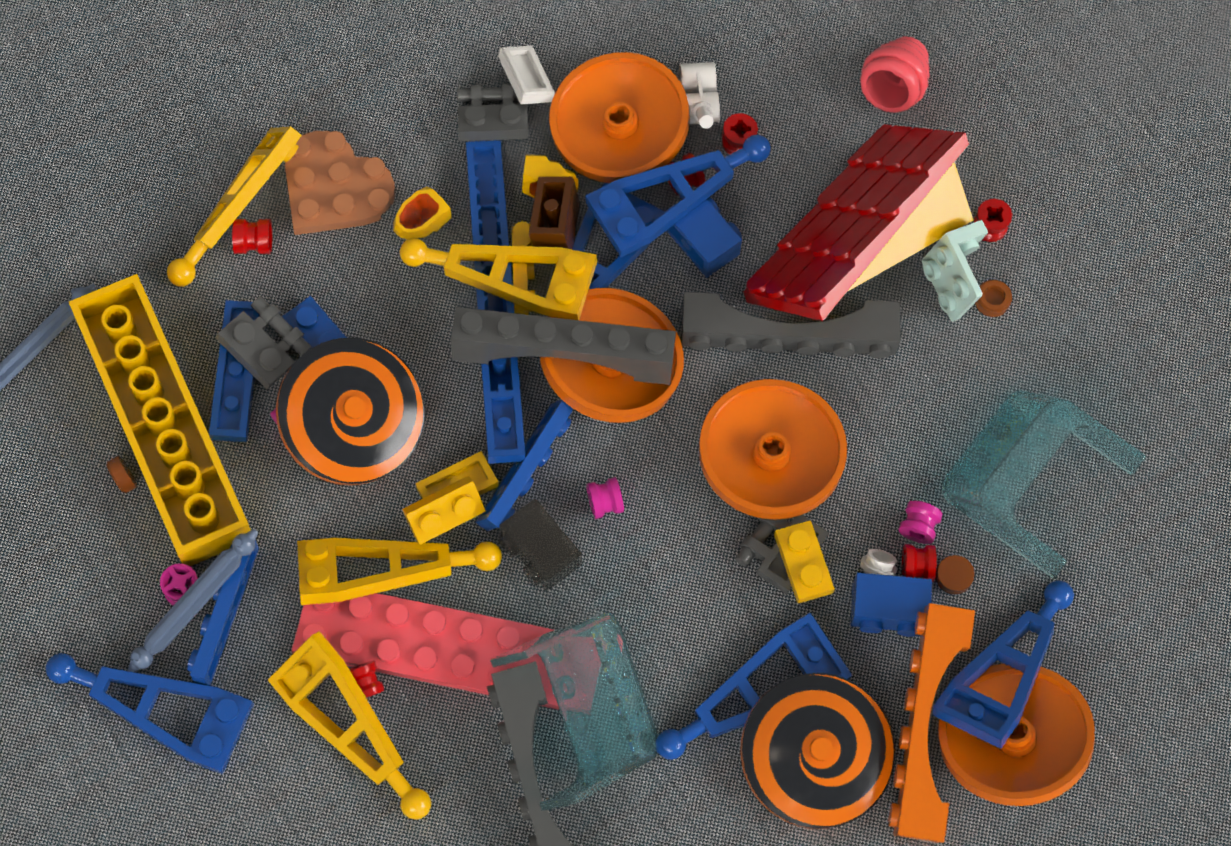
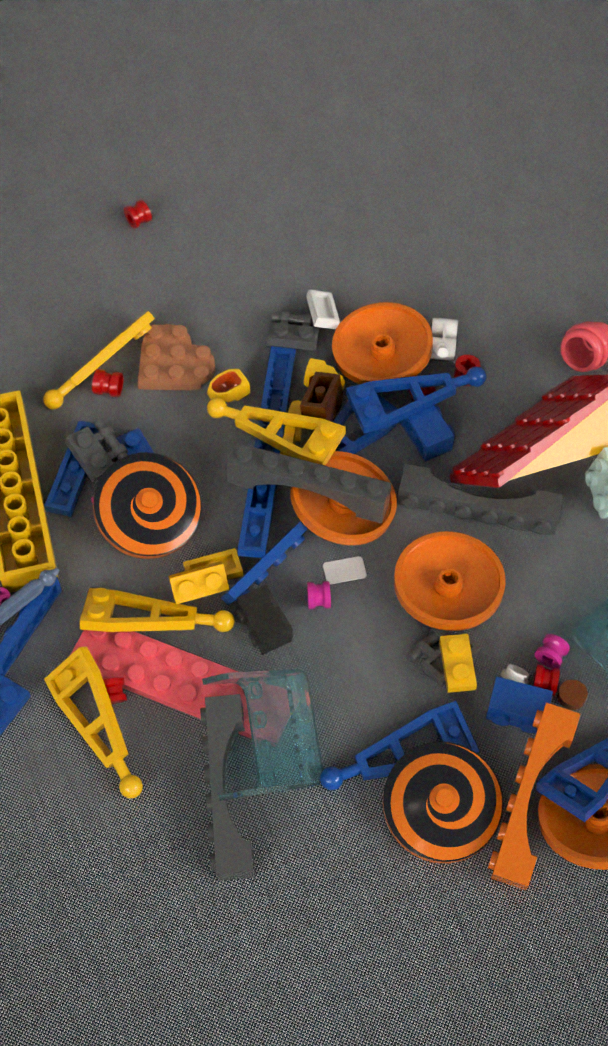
camera: 15 degrees right, 10 degrees down
none -> white sticker [323,556,367,585]

